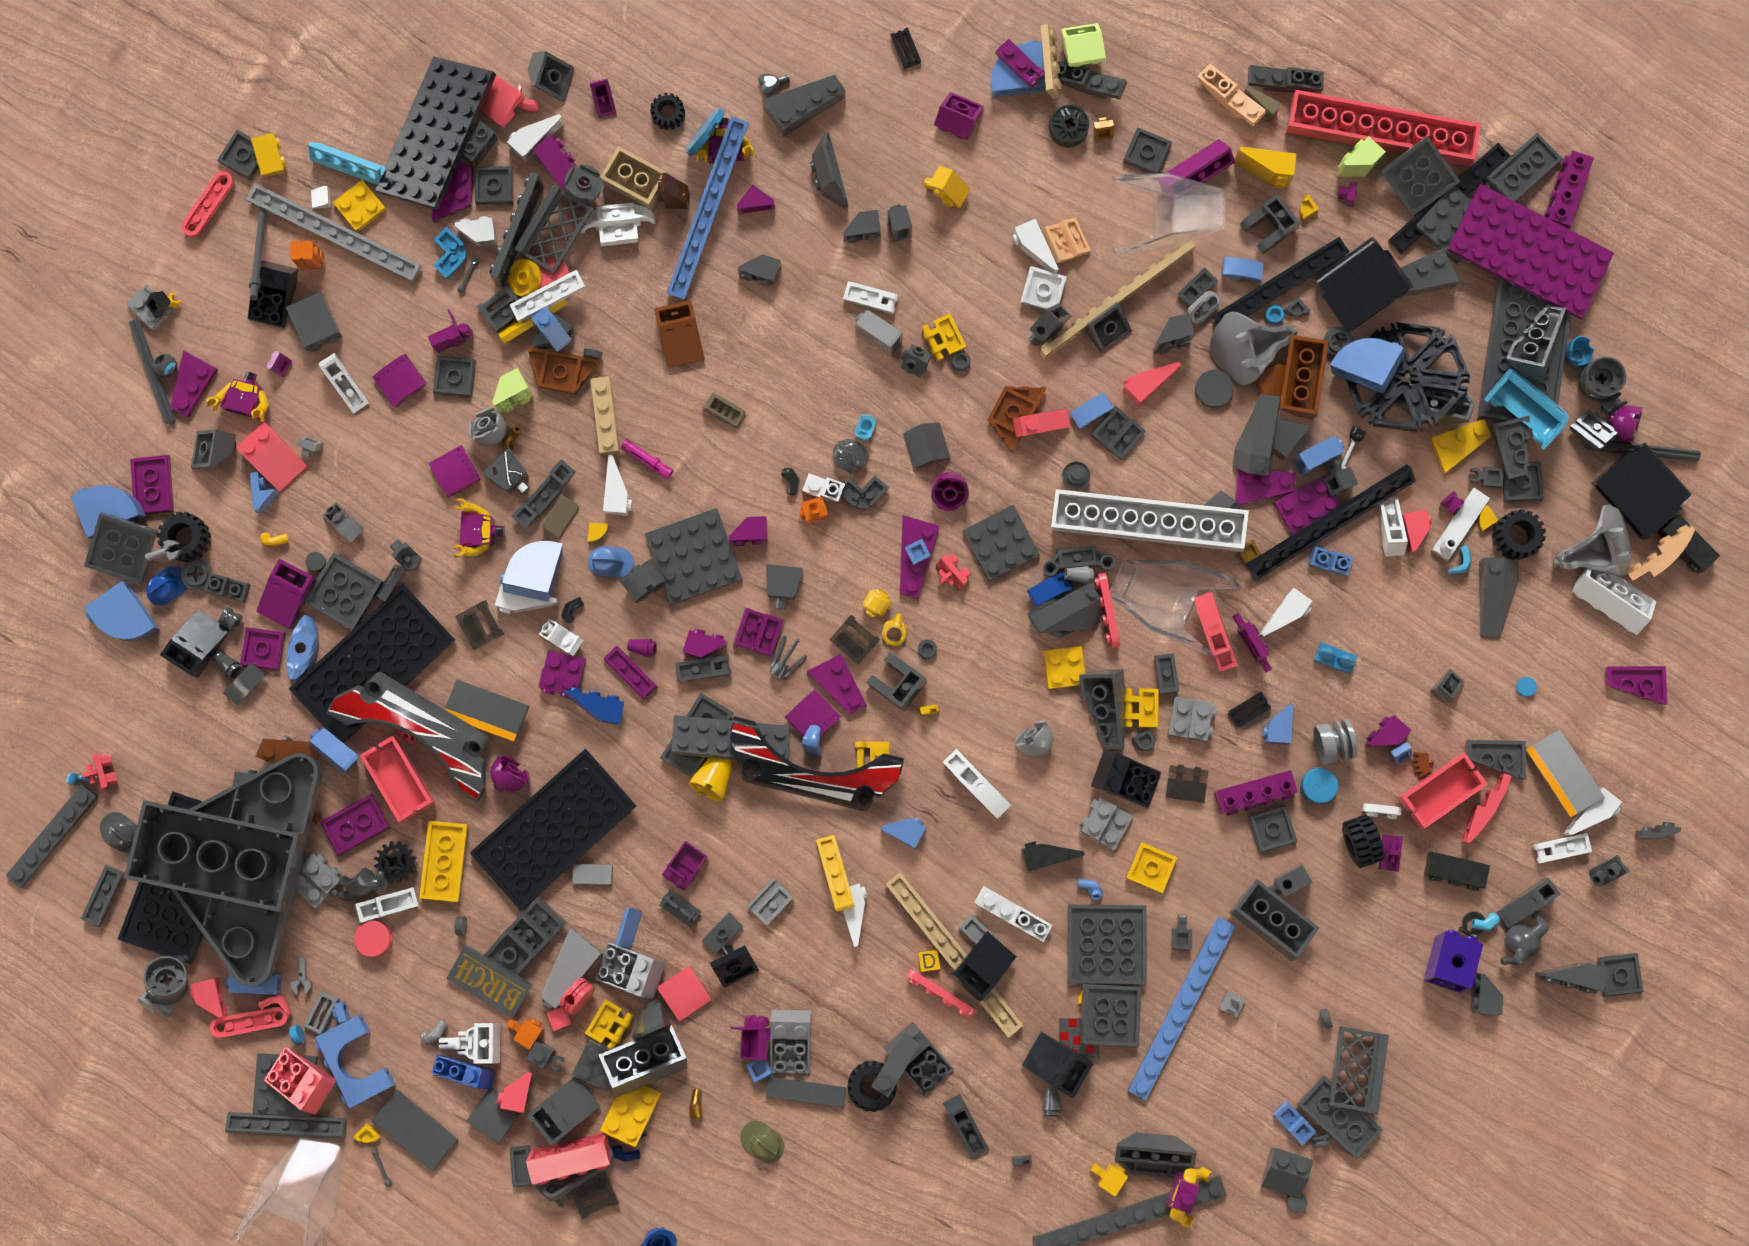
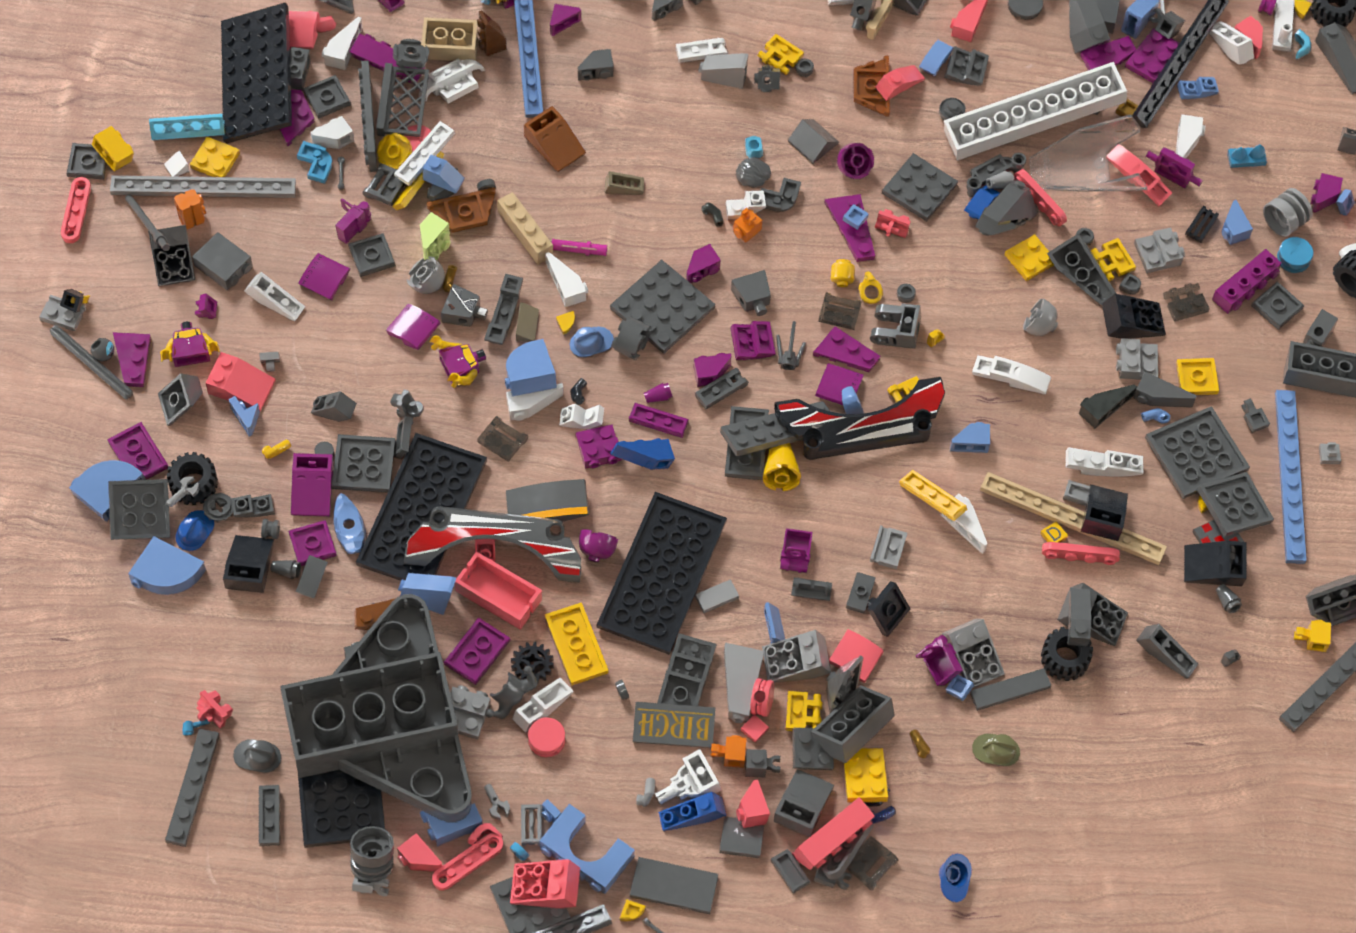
camera: 30 degrees left, 20 degrees down
dark grey plate [1154,653,1179,694] -> none
none -> dark grey tile [1076,228,1094,246]
none -> dark grey slope [1133,372,1197,408]

